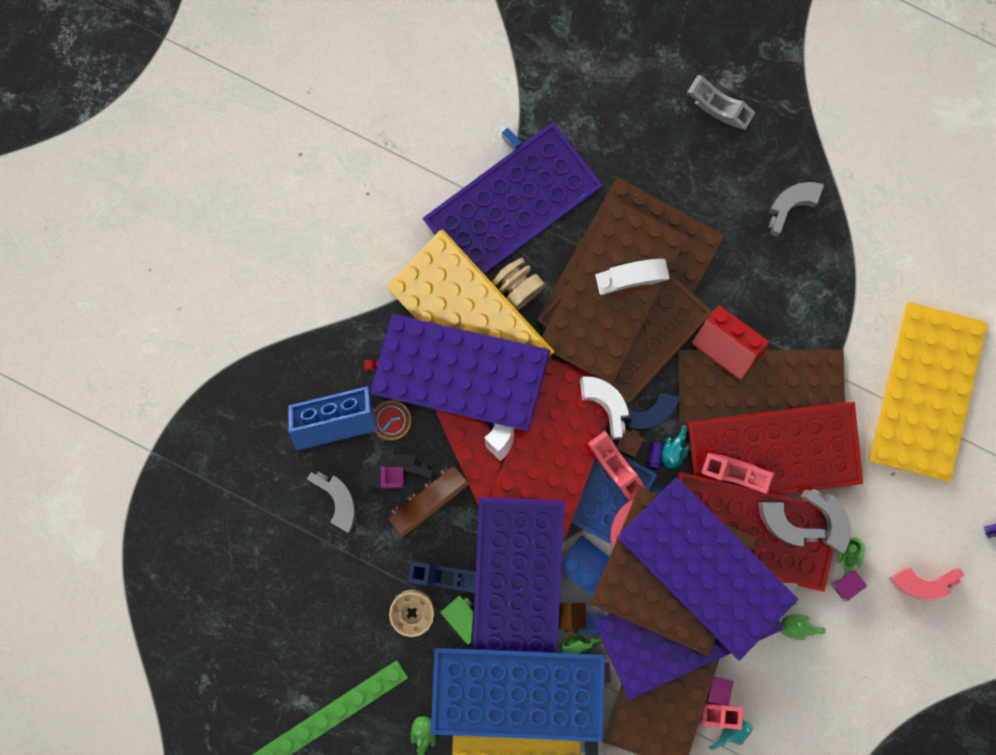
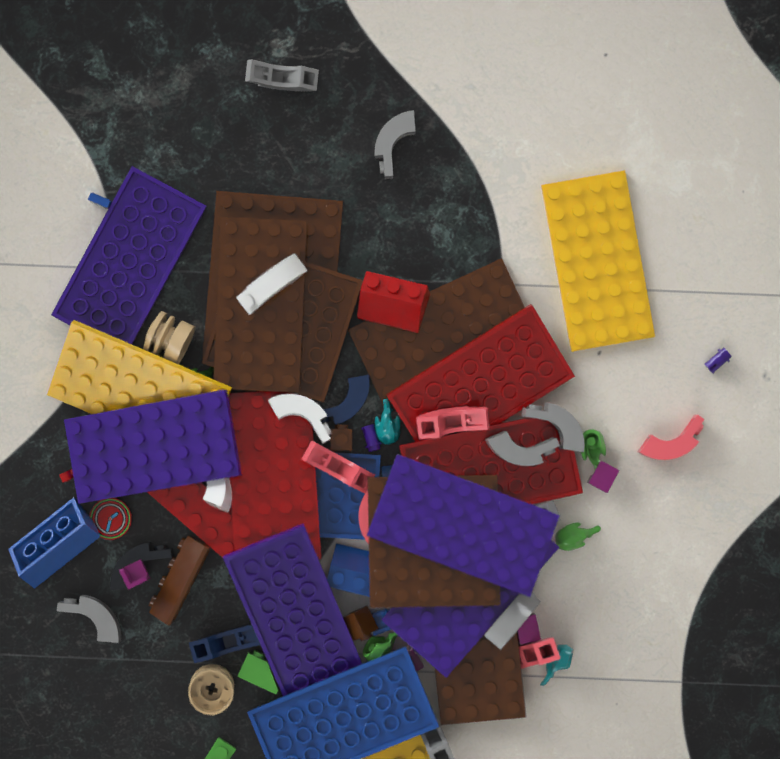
camera: 25 degrees left, 5 degrees up
none -> light grey arch [484,592,541,649]

